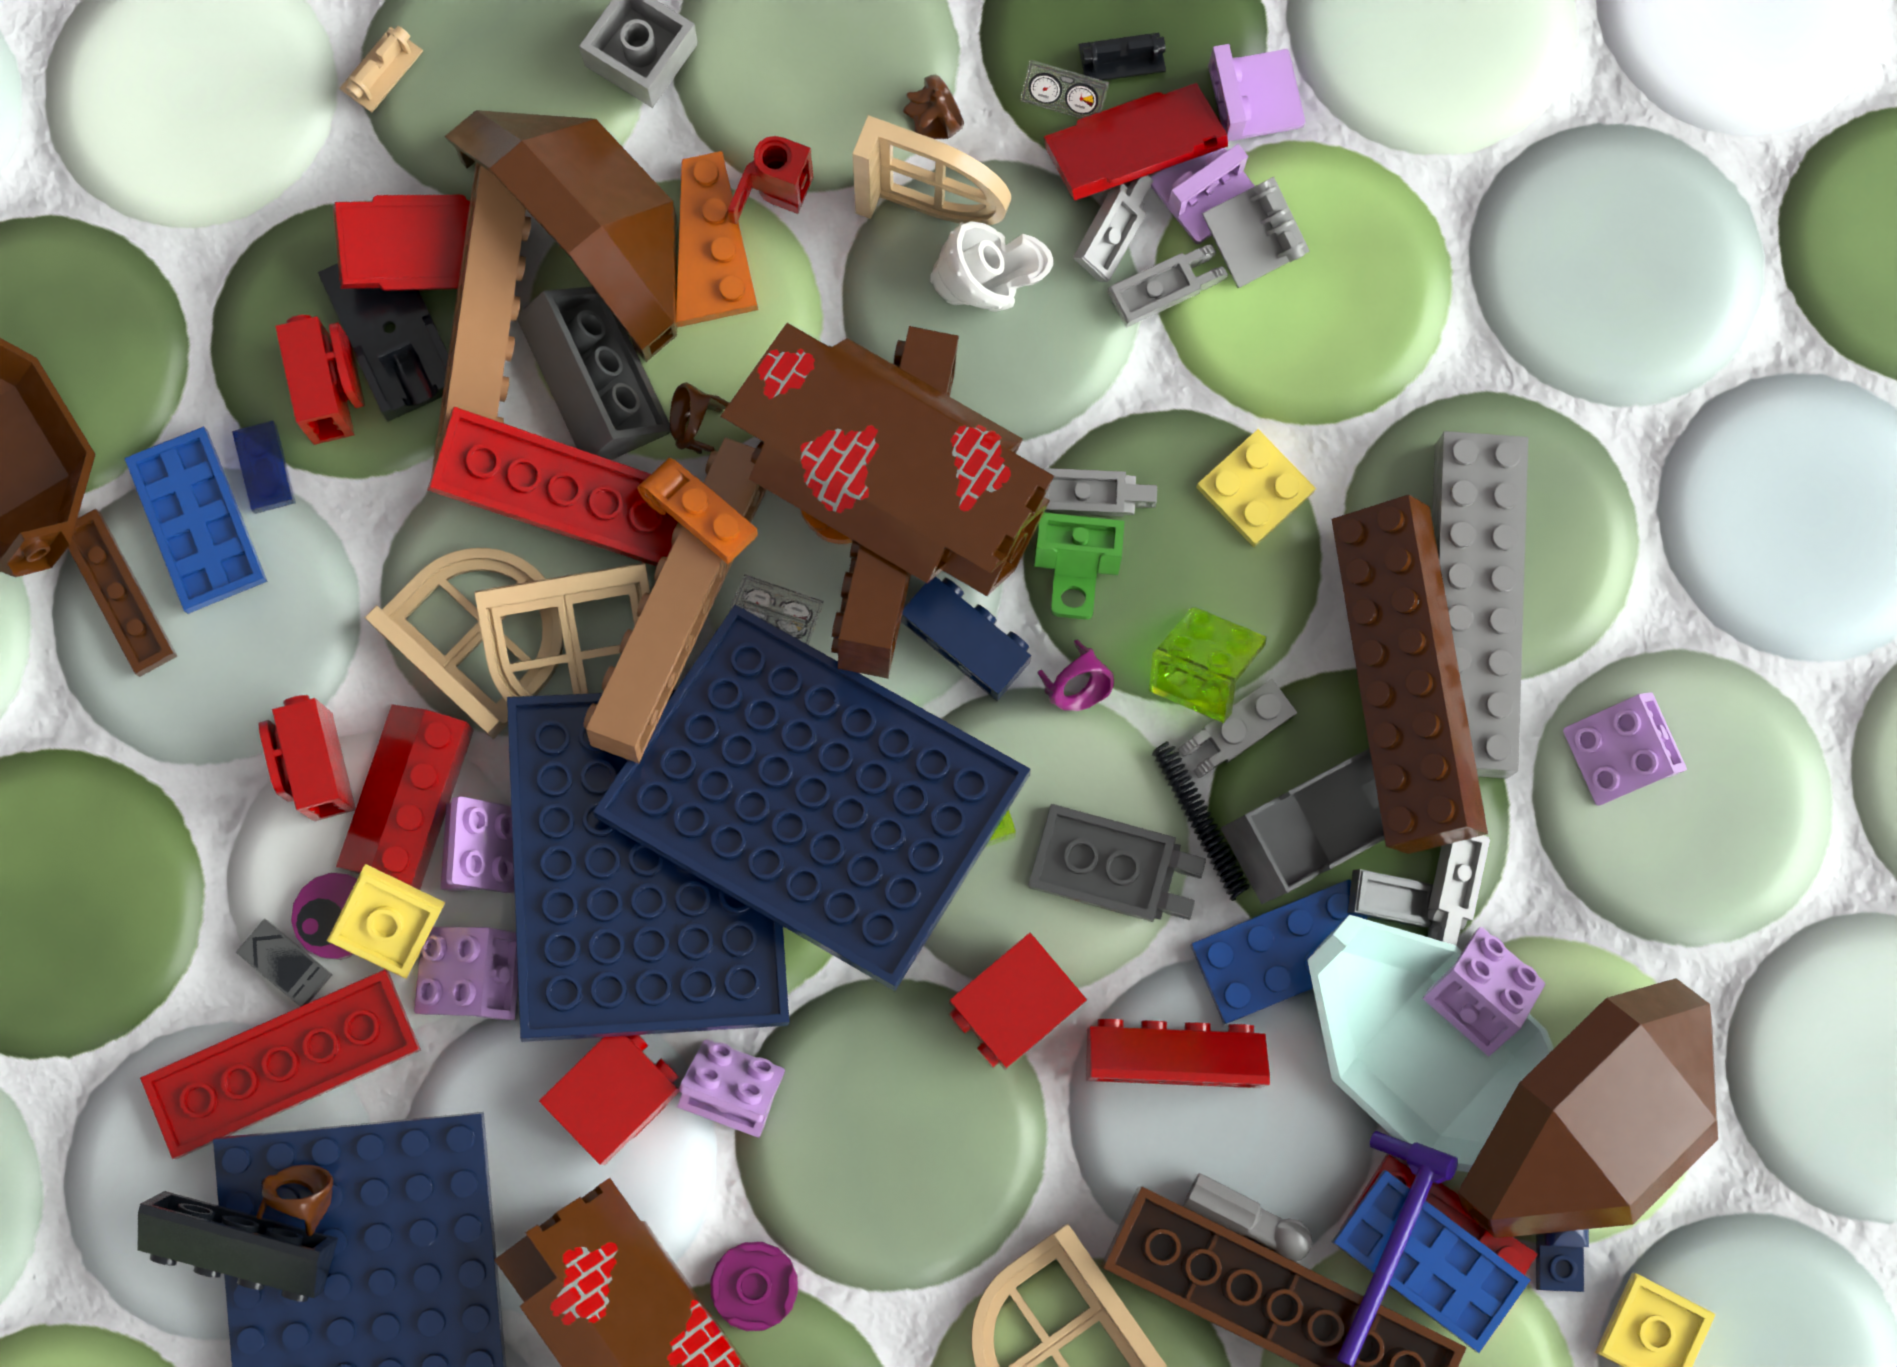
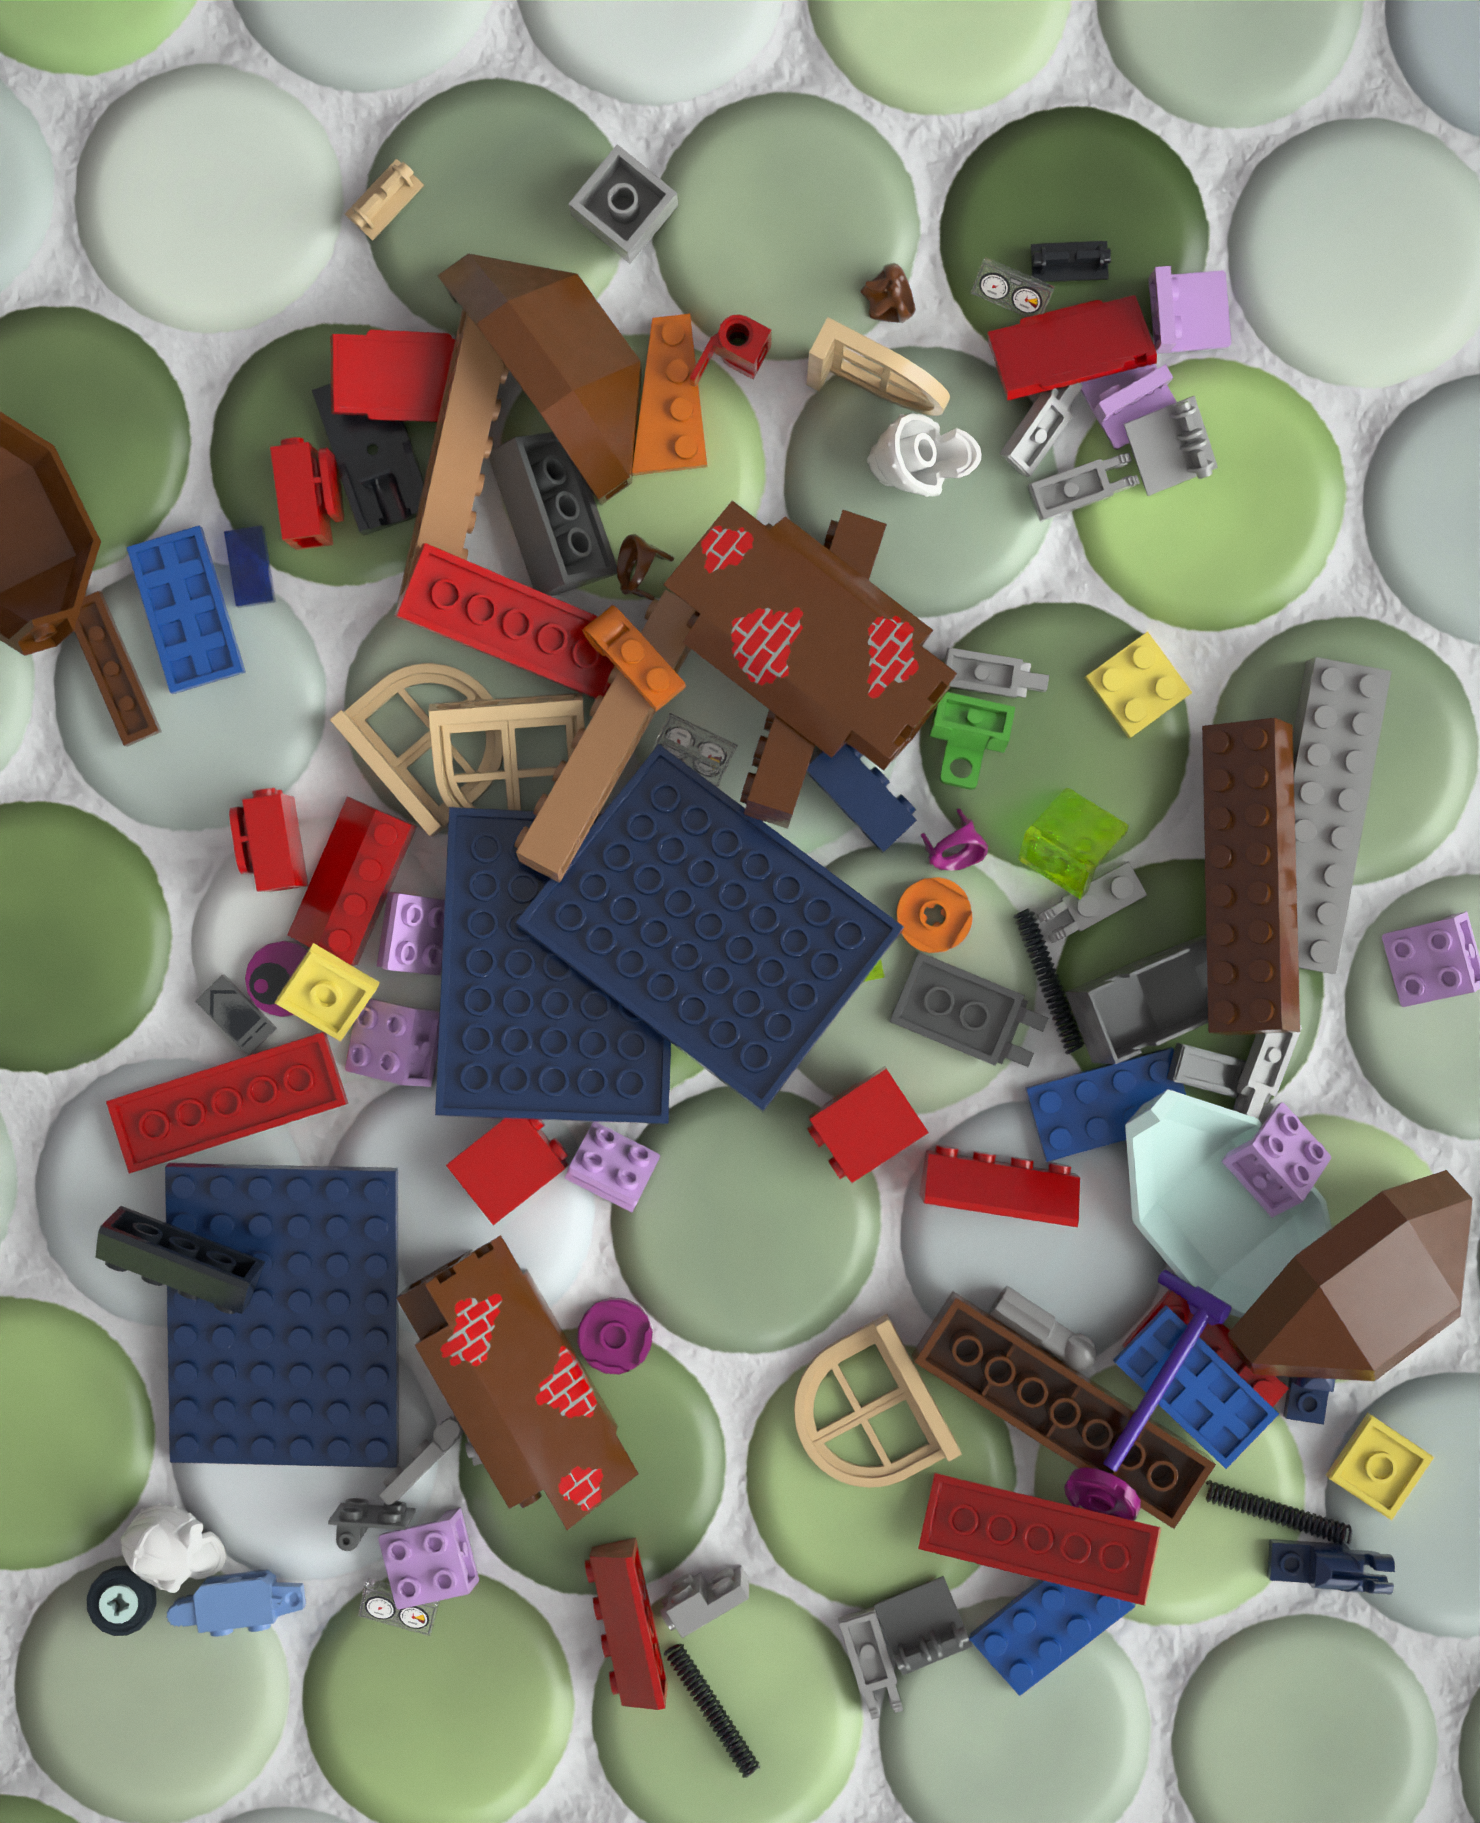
camera: 15 degrees right, 10 degrees up
reddish brown piece [256,1165,333,1236] -> none
none -> orange plate [896,877,973,953]

